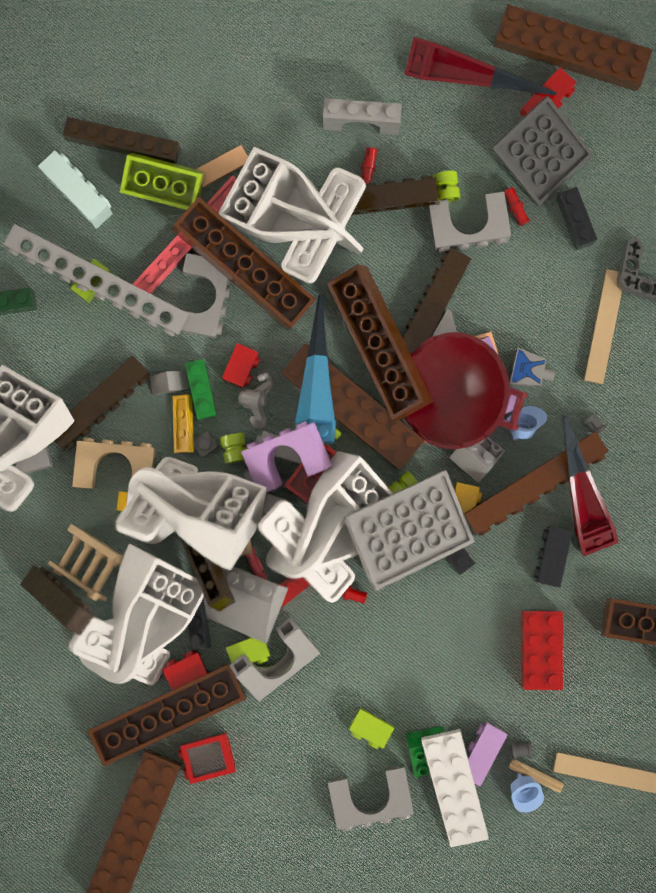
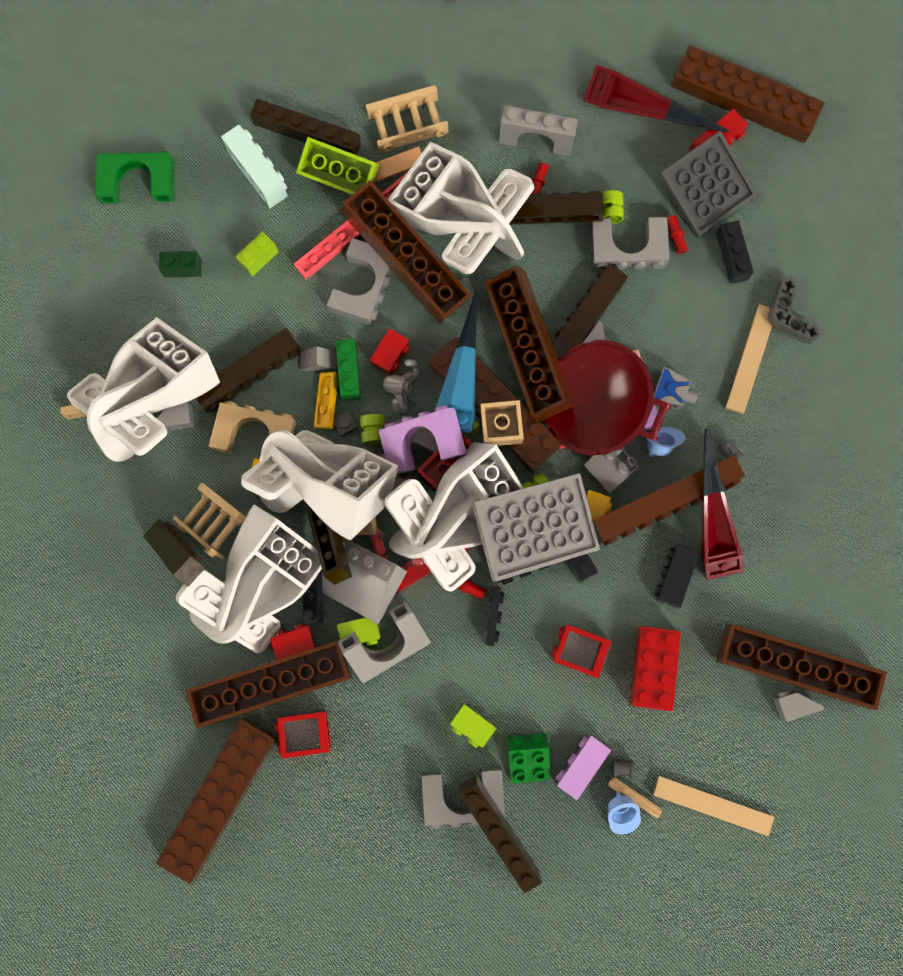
camera: 10 degrees right, 5 degrees down
light grey brick [3,224,189,337] -> none
white plate [422,729,489,847] -> none
none -> tan fence [366,85,448,152]
none -> dark brown brick [459,775,542,894]
none -> tan brick [480,400,524,446]
none -> black plate [486,586,504,646]
none -> window [550,624,611,679]

